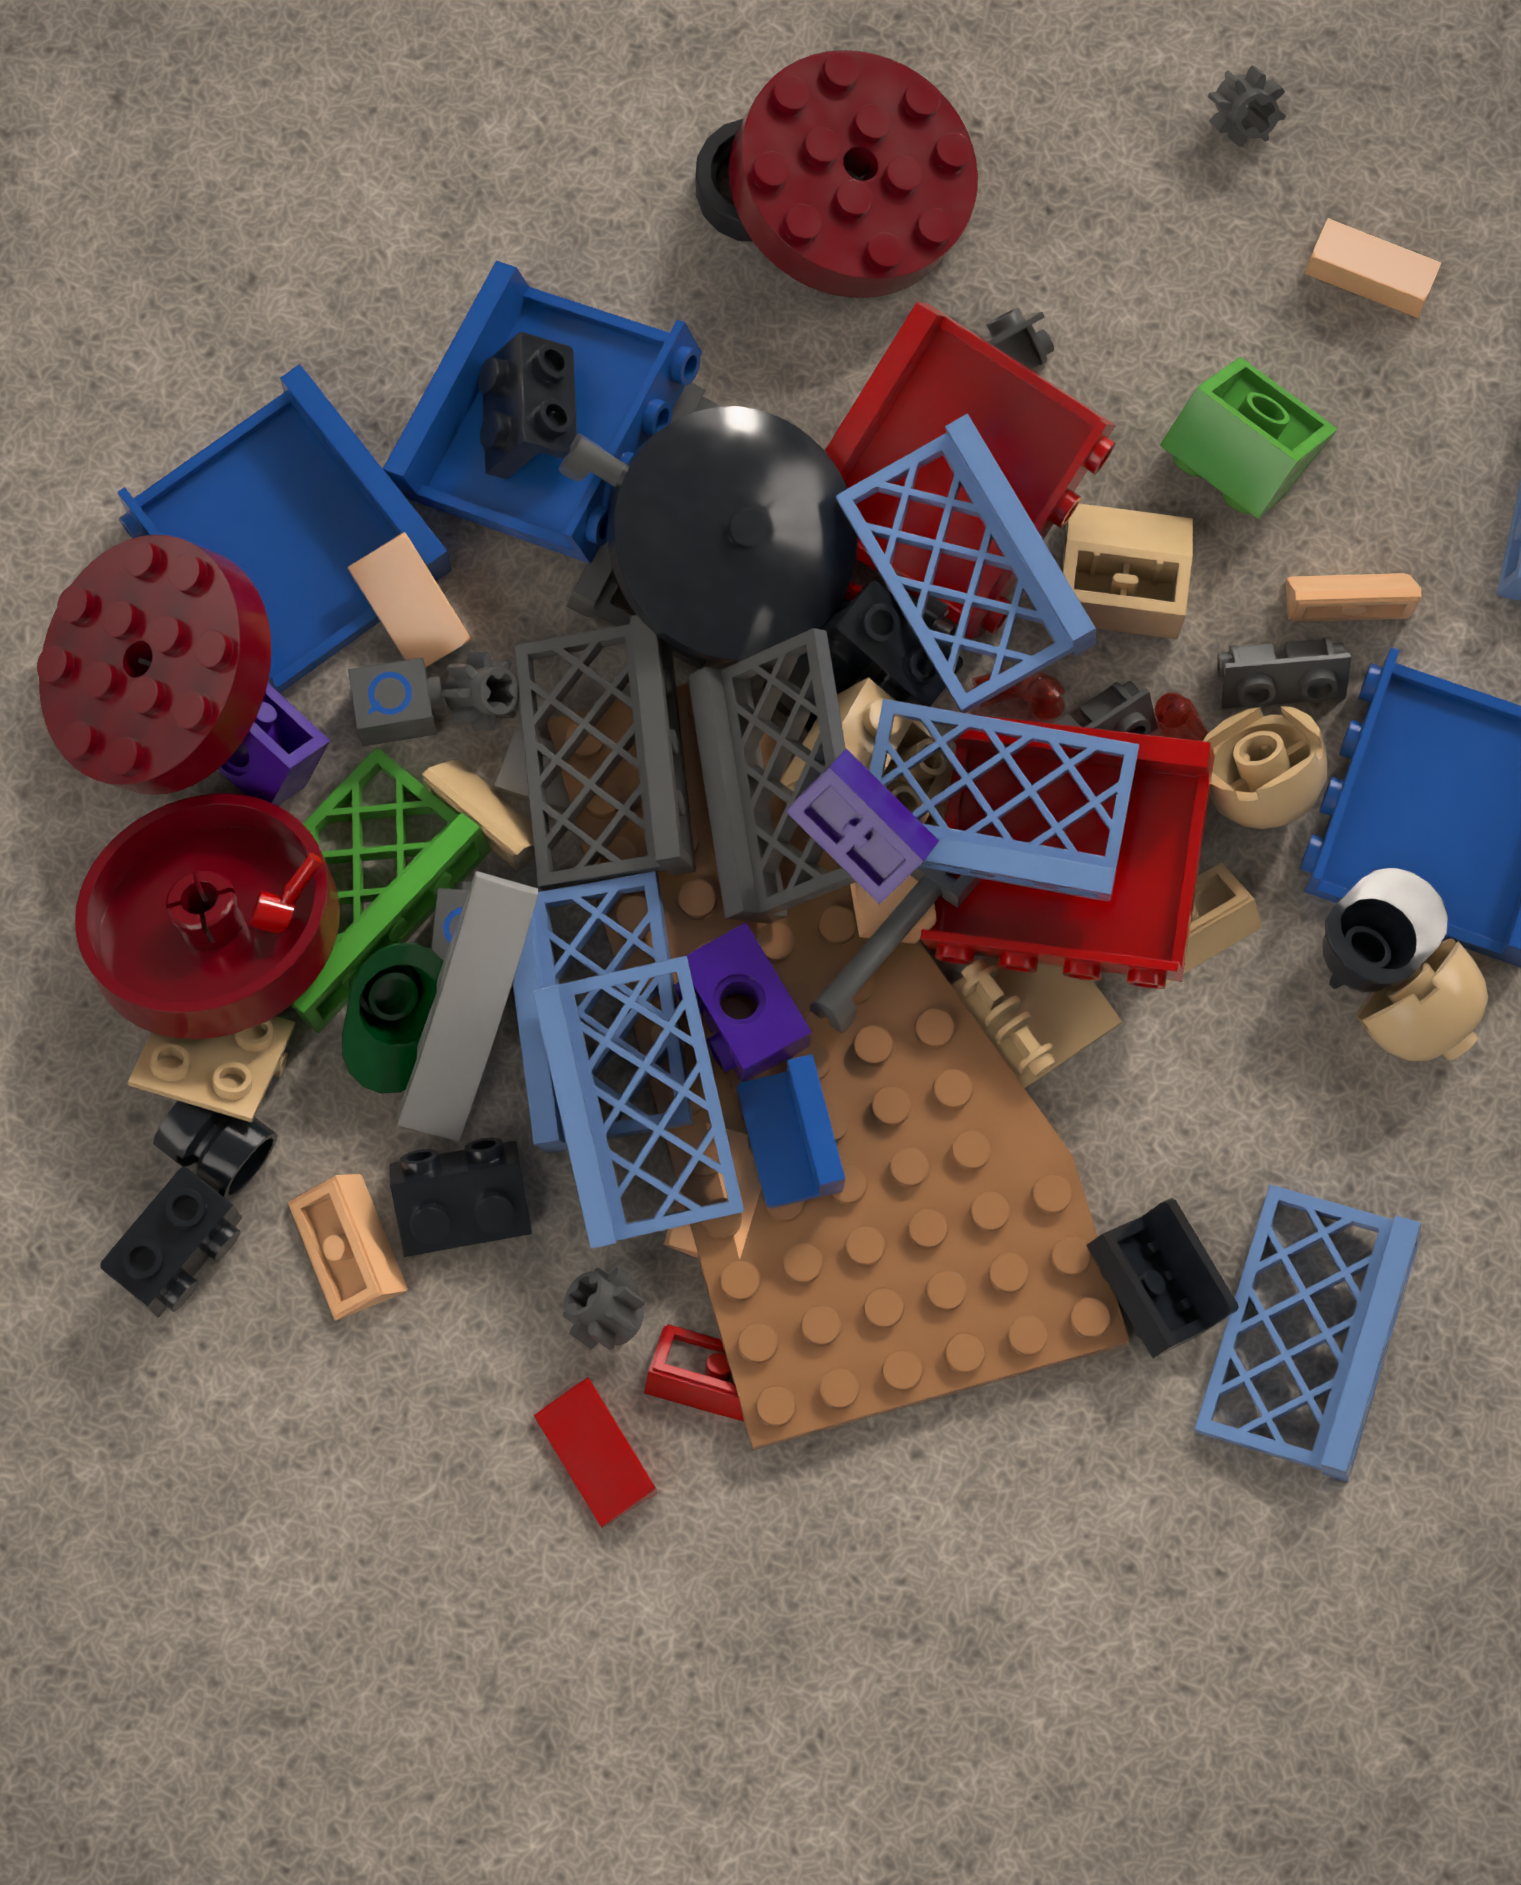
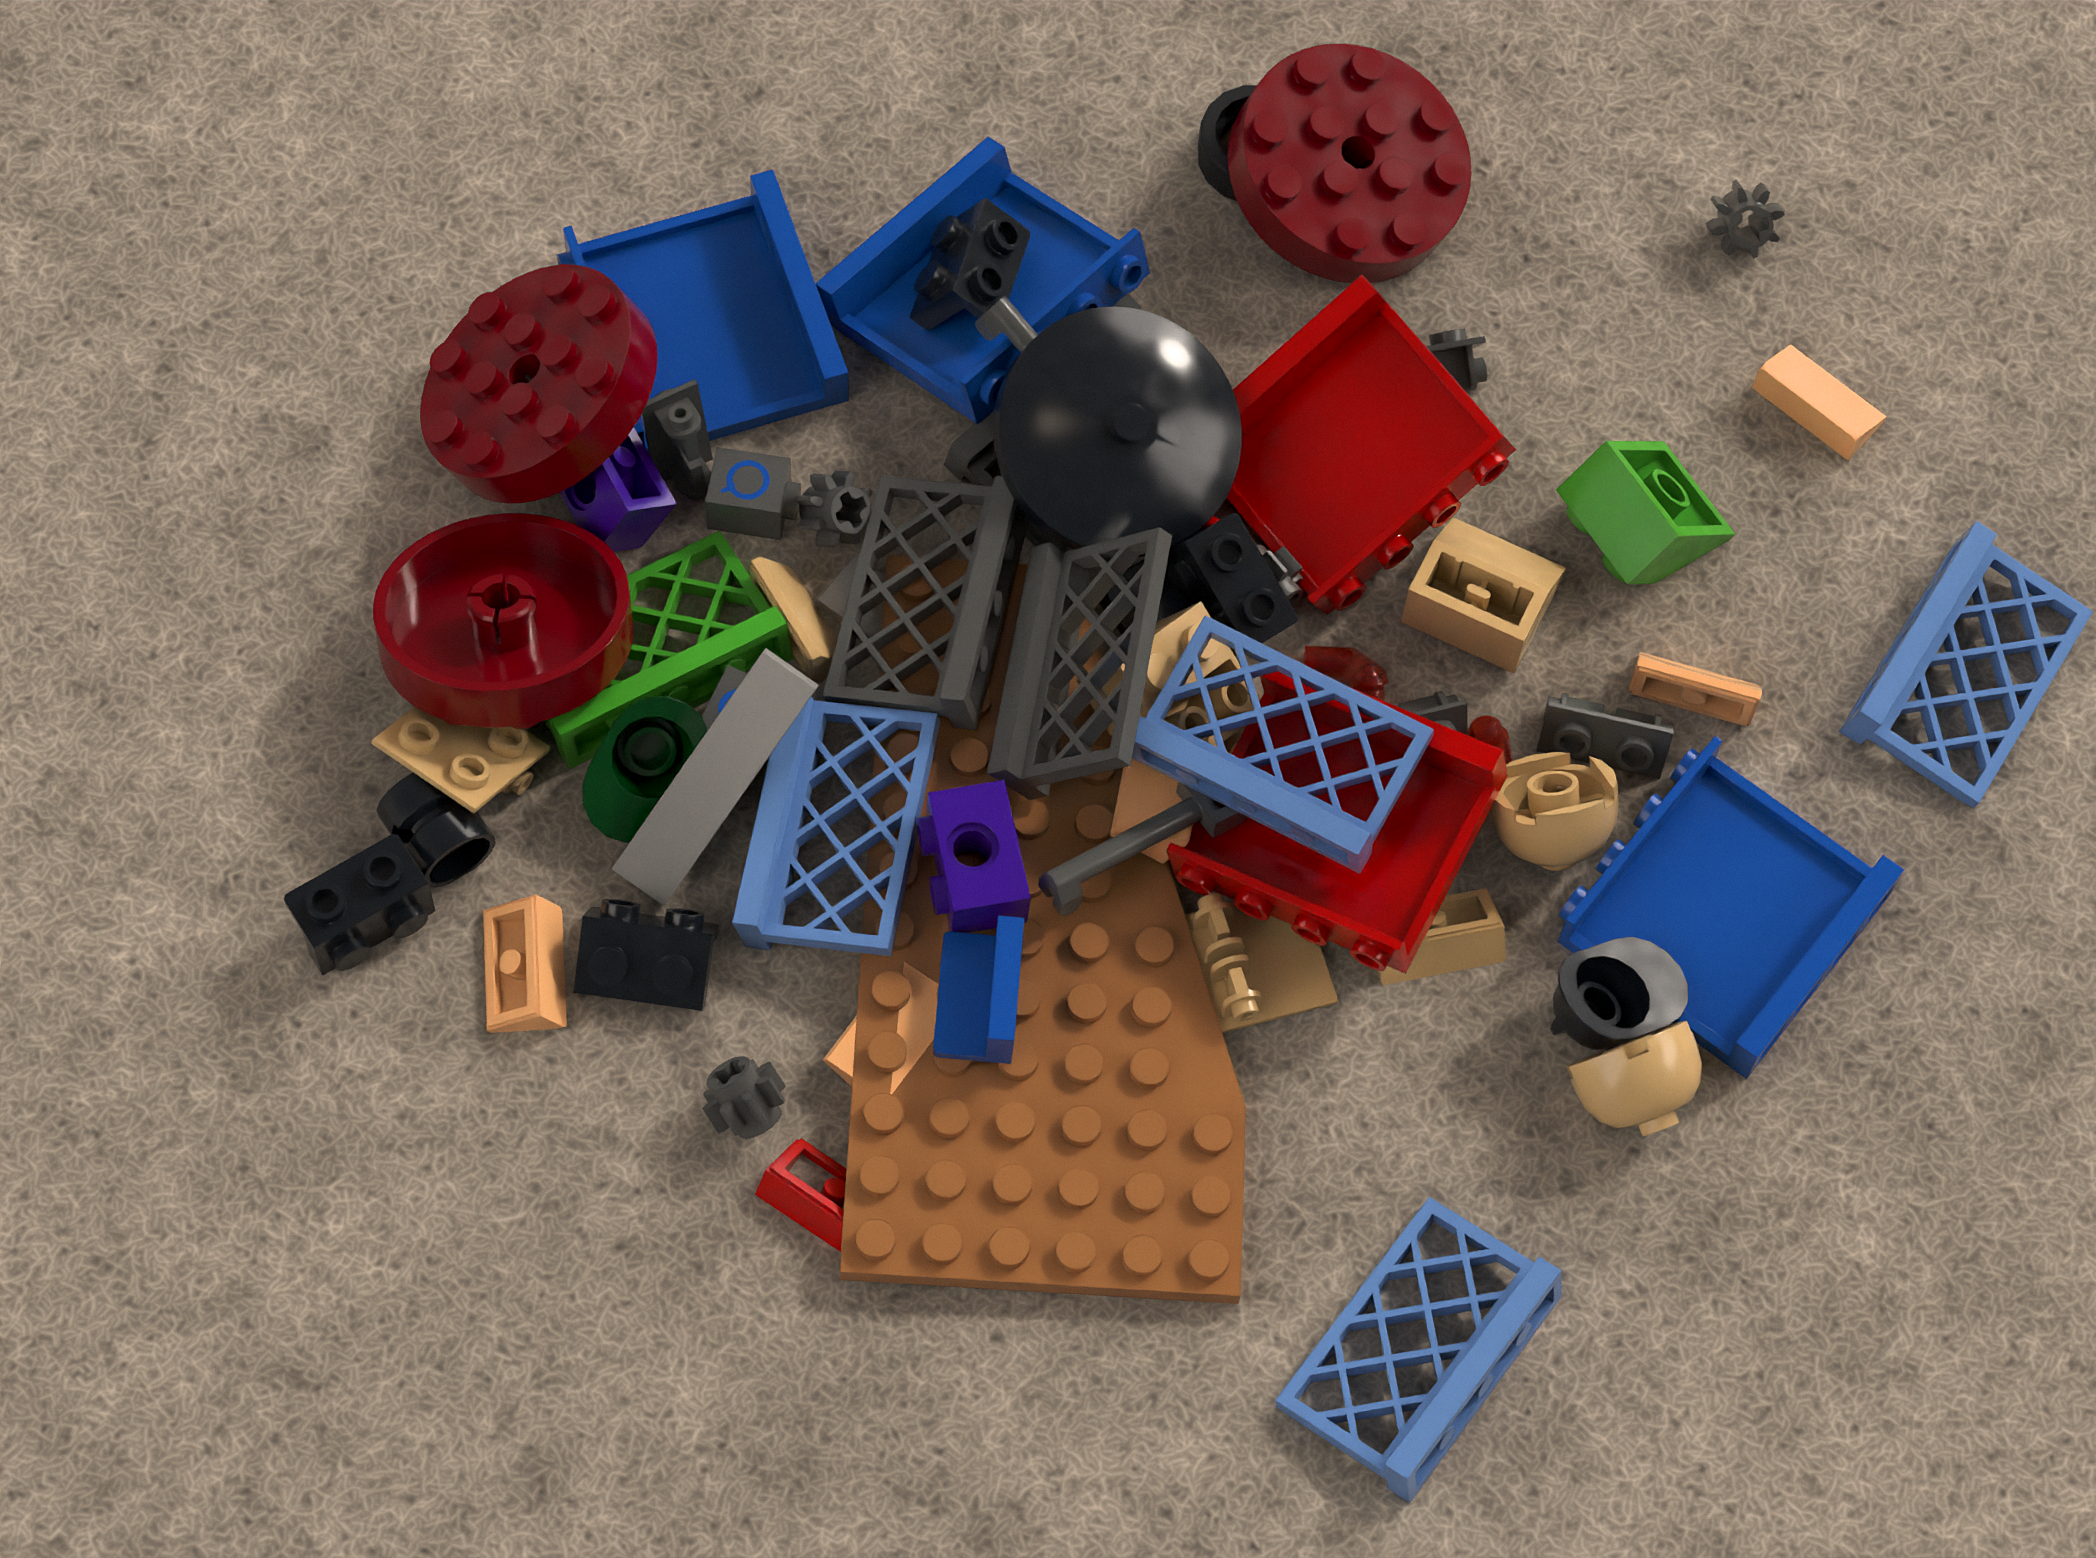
camera: 15 degrees right, 10 degrees down
red hand [251,853,323,934] -> none
light nougat slope [347,532,471,667] -> none
medium blue fence [532,956,744,1249] -> none
red slope [533,1377,658,1528] -> none
hinge [786,748,939,904] -> none
medium blue fence [836,414,1097,713] -> none
black bracket [1086,1198,1239,1358] -> none
none -> dark grey hinge [641,379,713,500]

